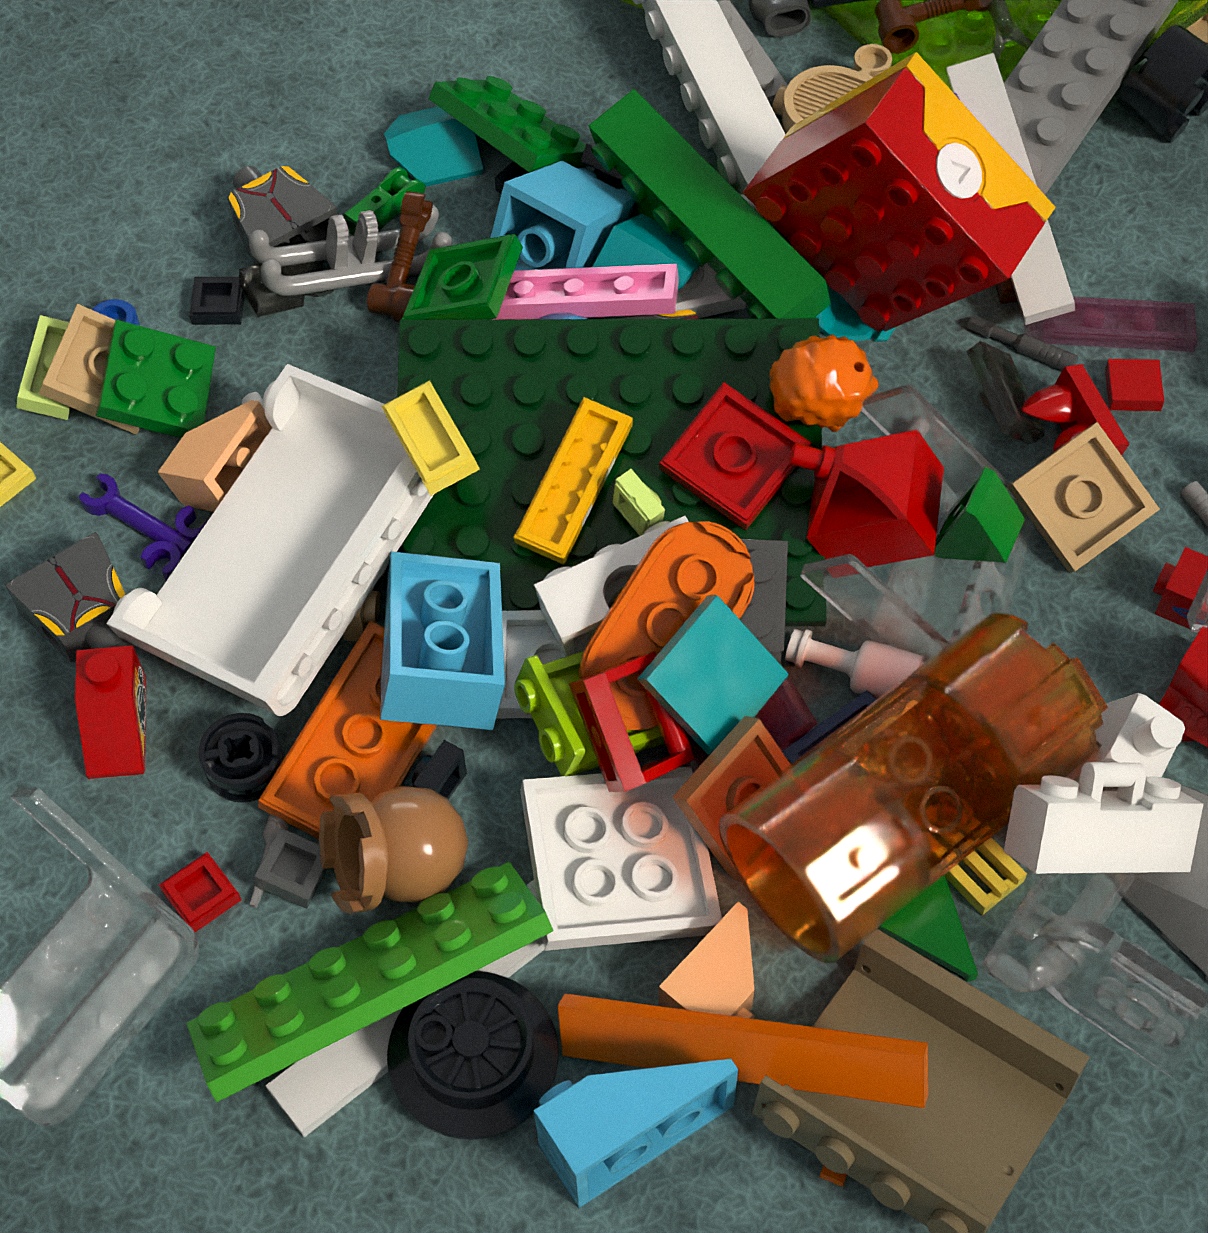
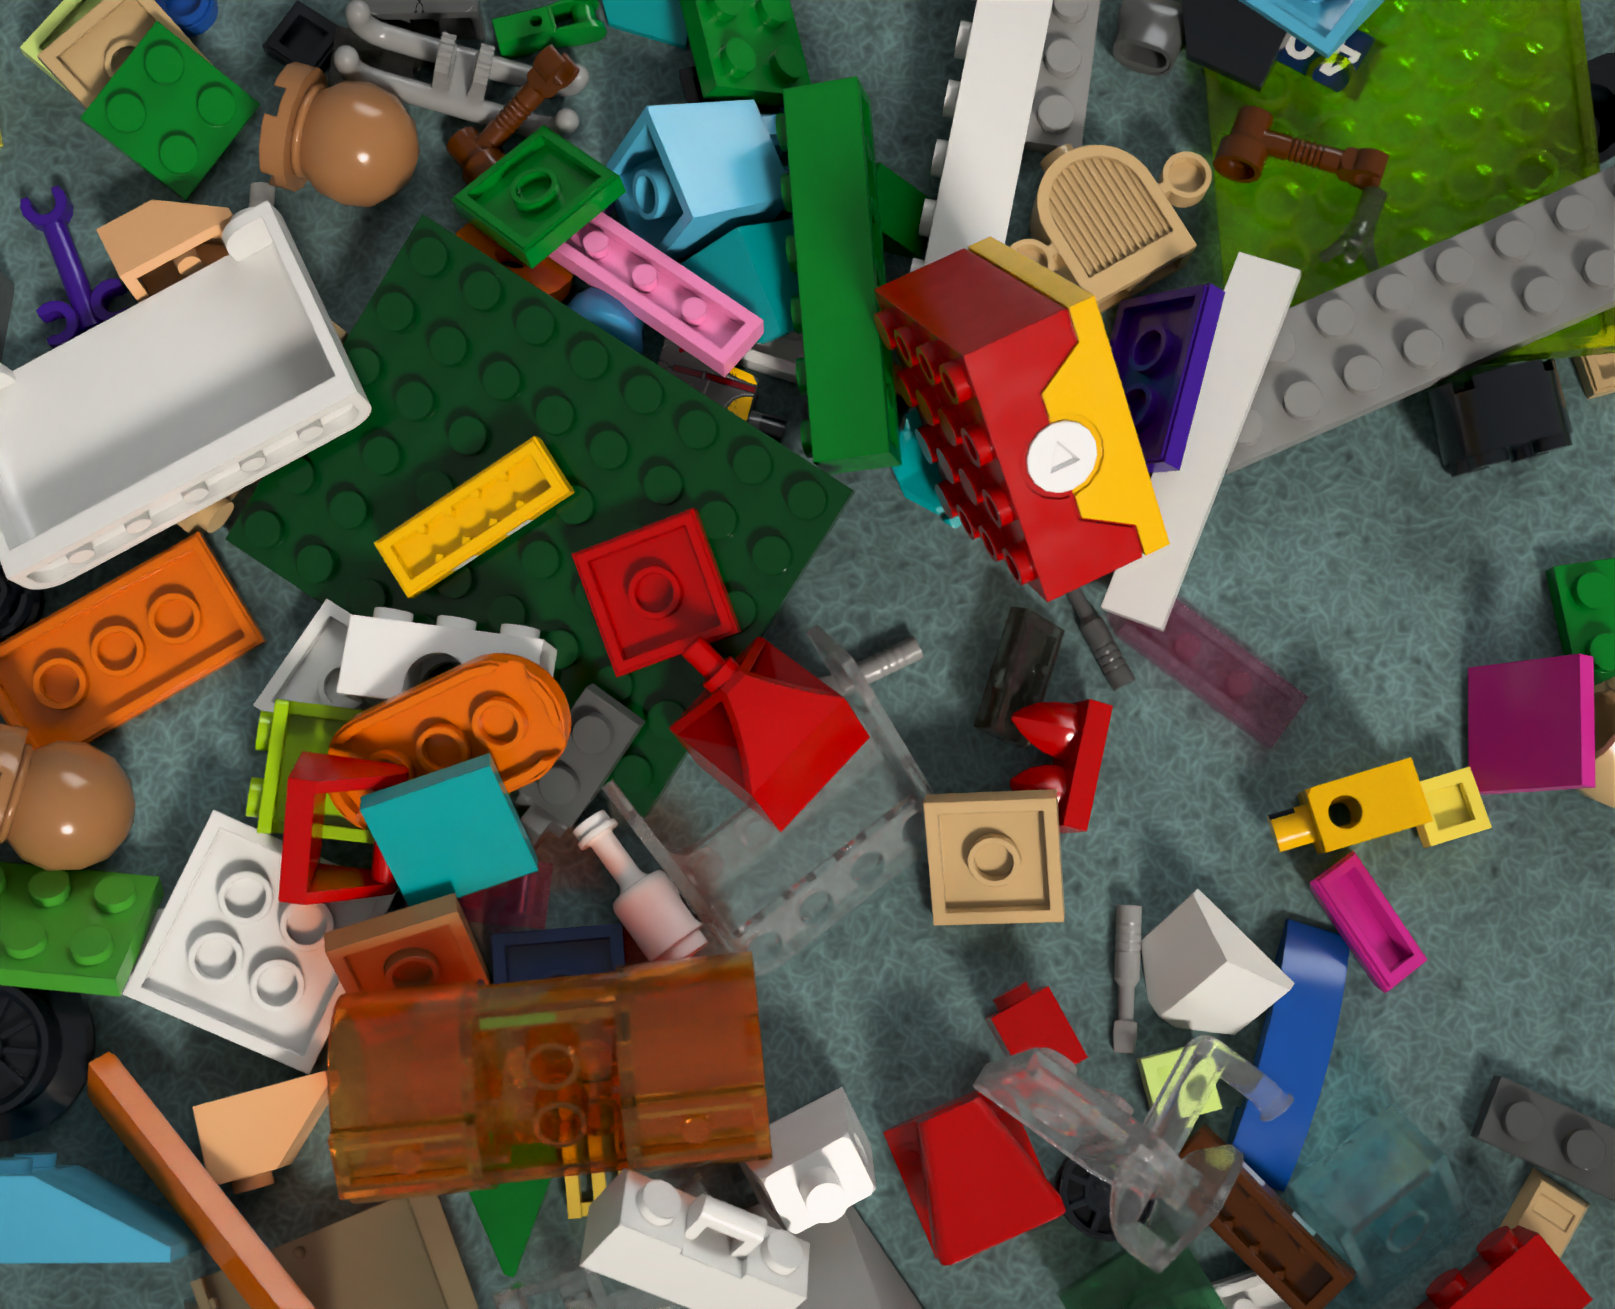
camera: 25 degrees right, 20 degrees up
medium azure slope [380,551,505,730] -> none
light yellow tile [381,380,480,496] -> none
black plate [412,740,467,800] -> none
yellowish green tile [612,469,665,536] -> none
orange animal [769,334,879,432] -> none
green slope [934,466,1025,563] -> none
red tile [1105,359,1164,411] -> none
none -> medium nougat tile [259,62,420,207]

